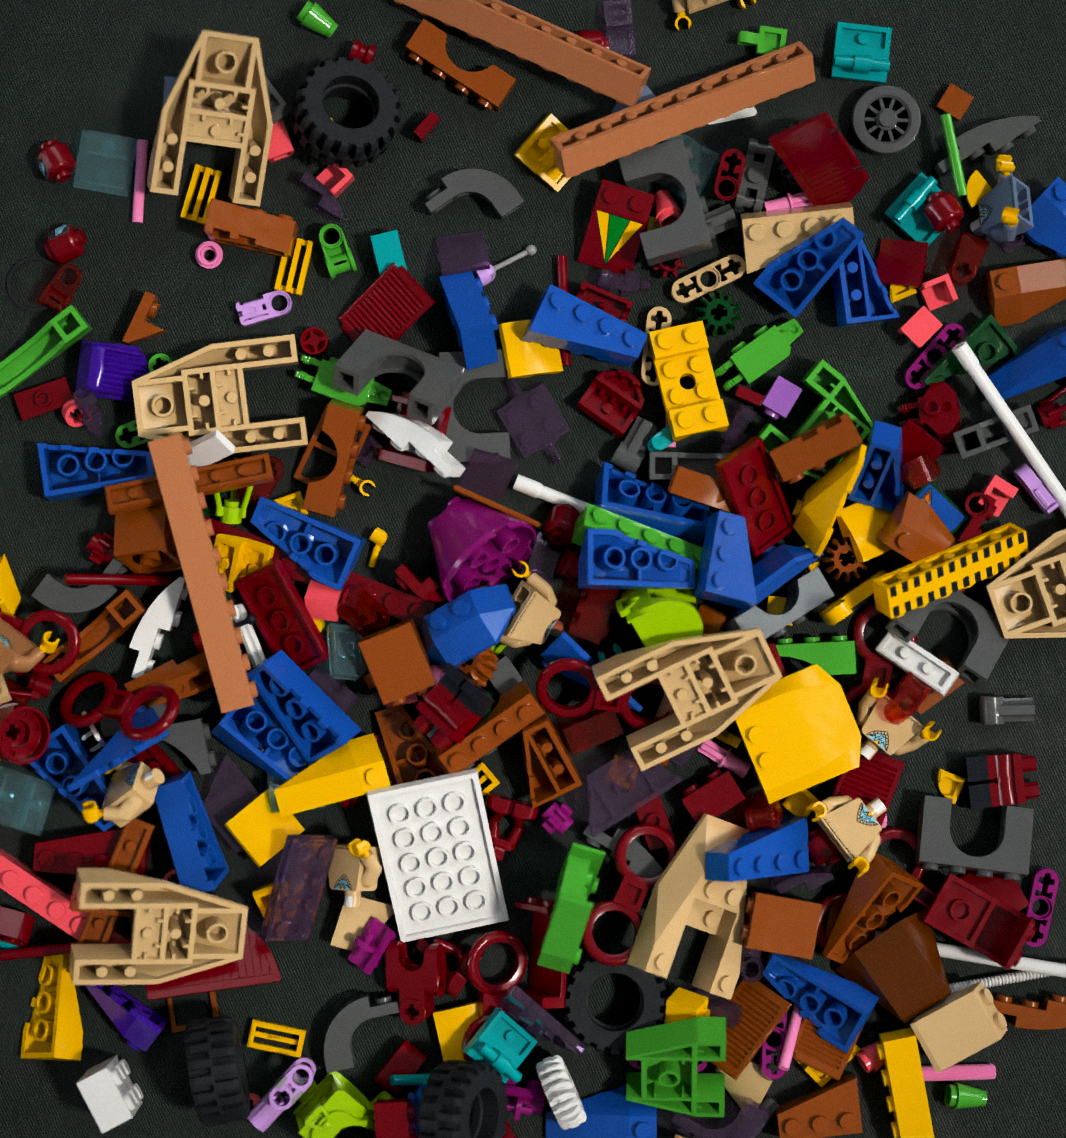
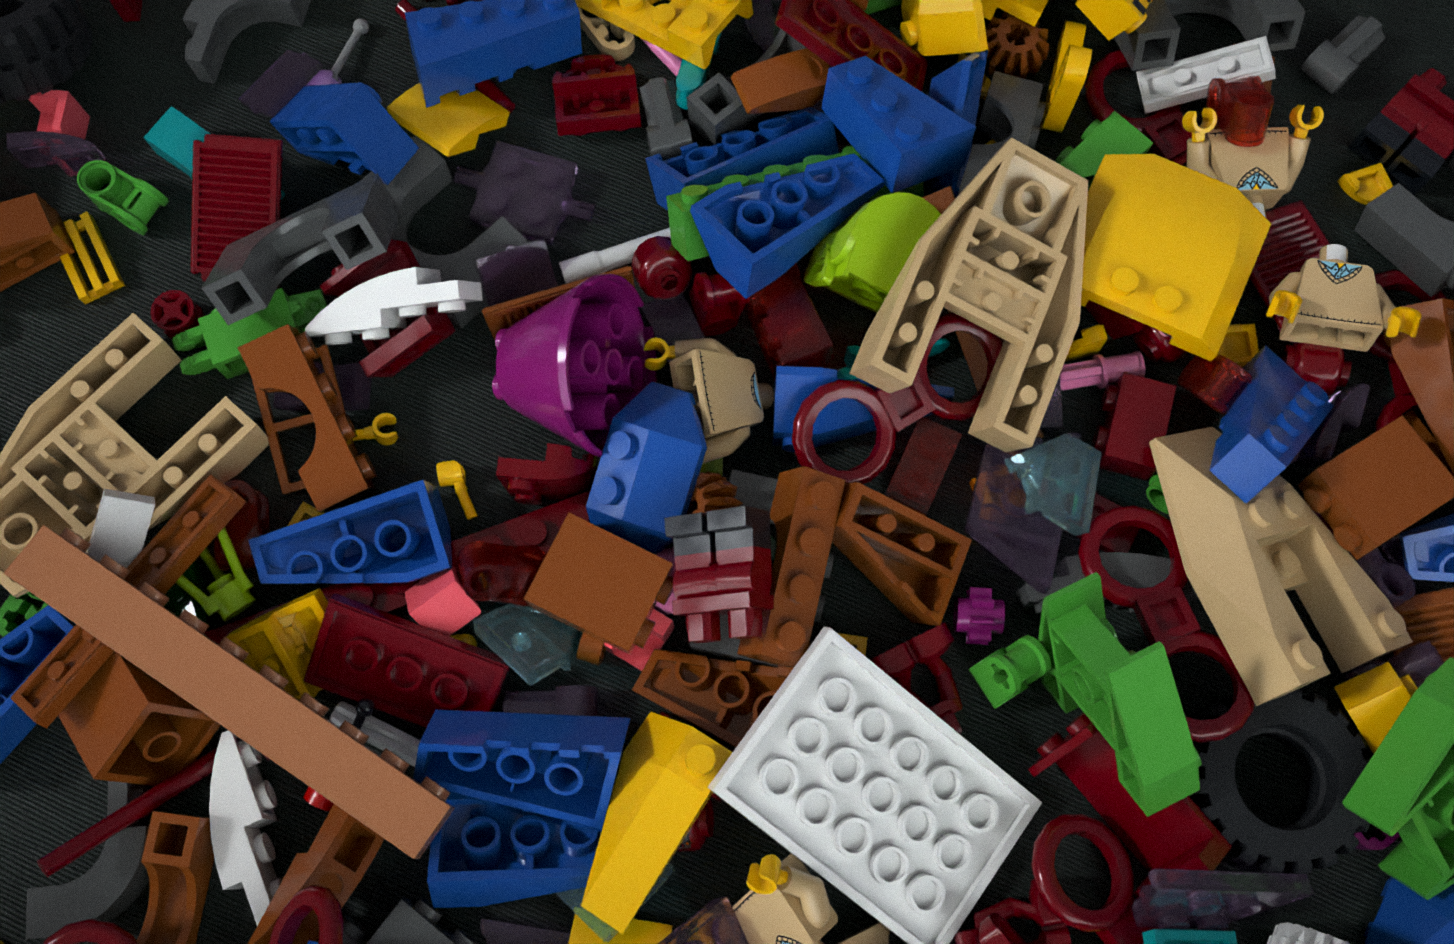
camera: 40 degrees left, 15 degrees down
dark red gear [86,531,114,566] -> none
lavender piece [236,290,293,327] -> none
none -> bright green piece [968,635,1051,709]
none -> clear light blue slope [1004,433,1102,536]

